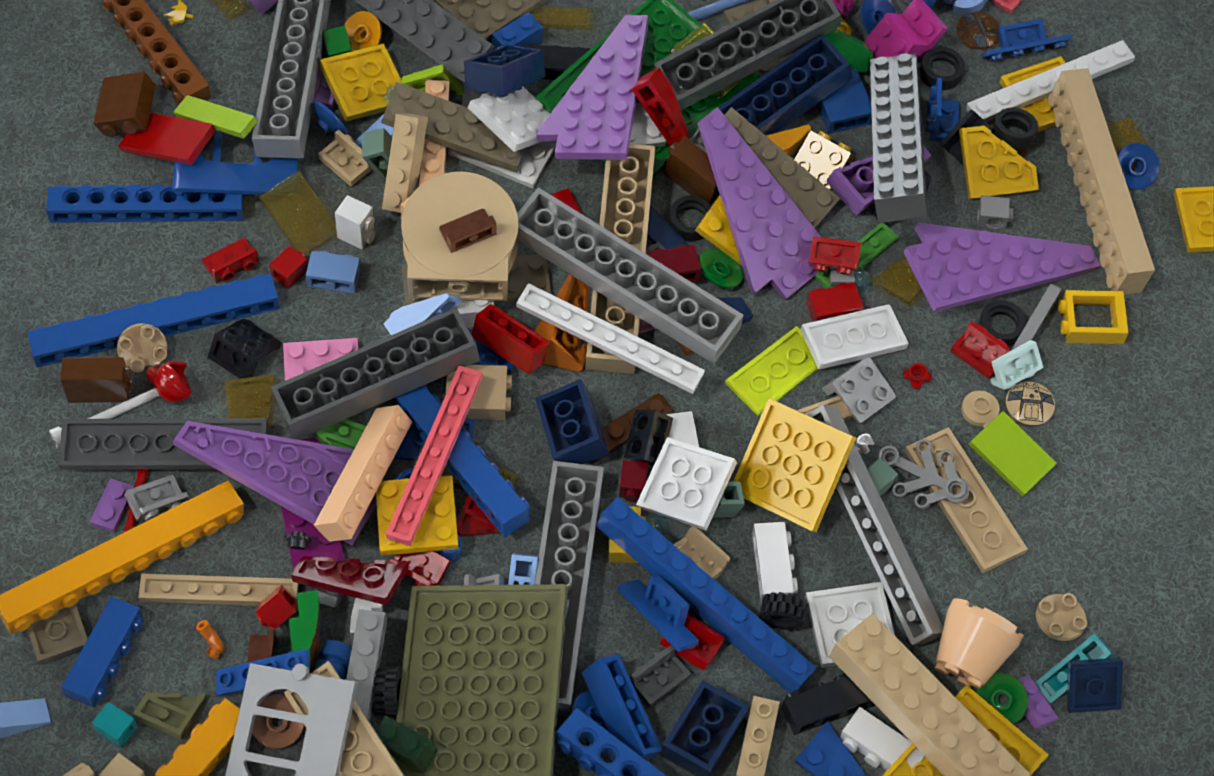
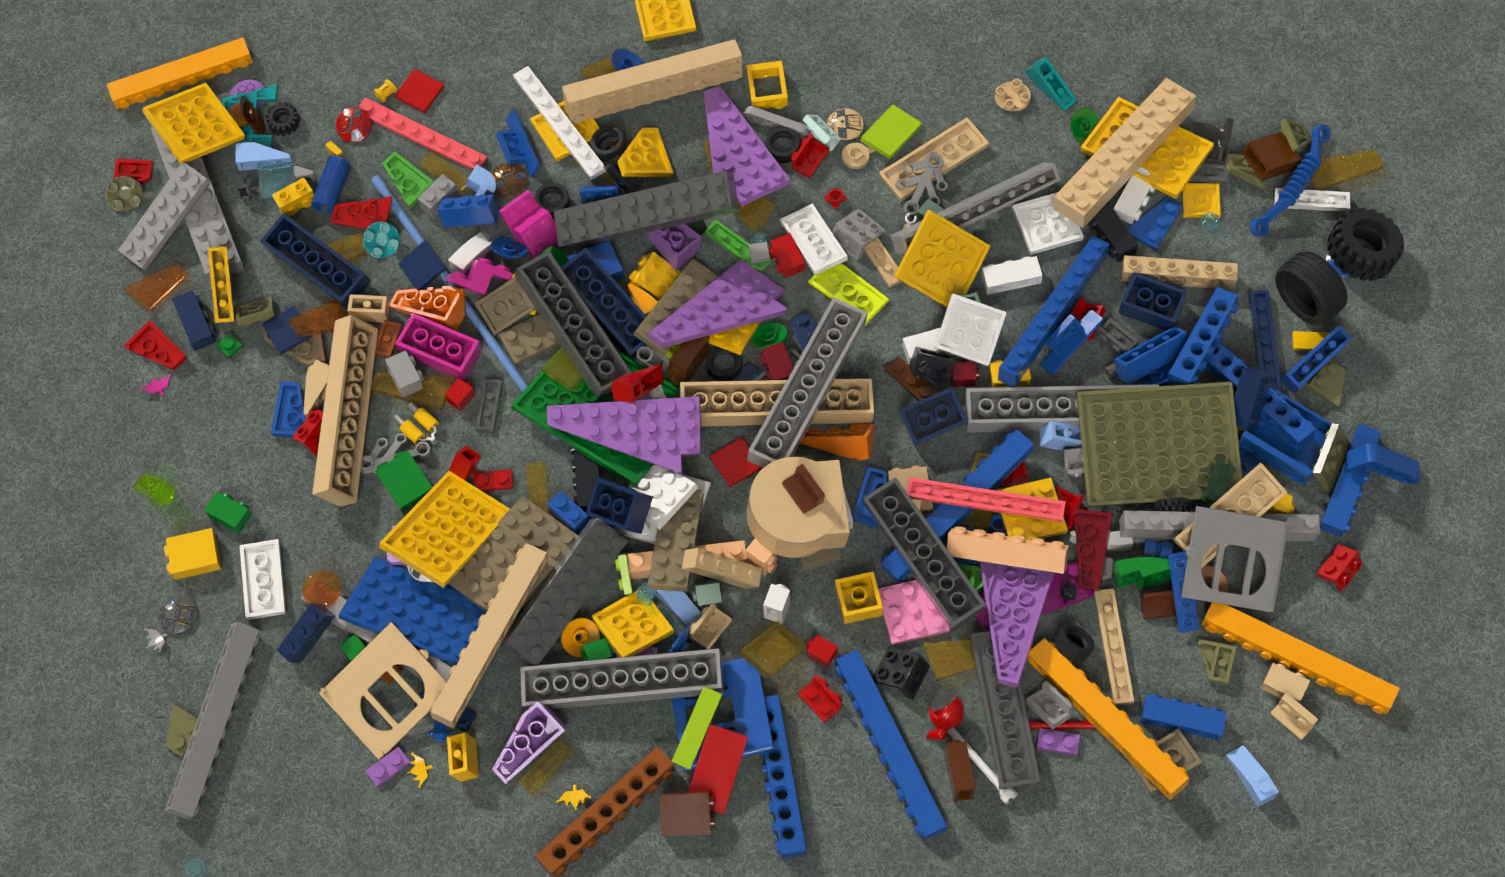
camera: 90 degrees left, 5 degrees up
teal panel [92,703,137,748] -> none
tan dish [117,323,167,373] -> none
orange arm [196,620,225,659] -> none
red brick [256,584,298,629] -> none
medium blue brick [306,251,361,294] -> none
light blue slope [384,293,462,335] -> none
red brick [471,304,549,375] -> none
white plate [516,283,705,394] -> none
tan bracket [673,526,730,580] -> none
black tyre [759,592,809,632] -> none
red bracket [808,236,861,275] -> none
light nougat cone [935,598,1024,689] -> none
light grey brick [977,195,1013,230] -> none
medium lavender plate [1018,675,1059,731] -> none
dark blue tile [1067,657,1123,713] -> none
none -> yellow brick [835,572,883,624]
none -> black tyre [1054,624,1095,662]

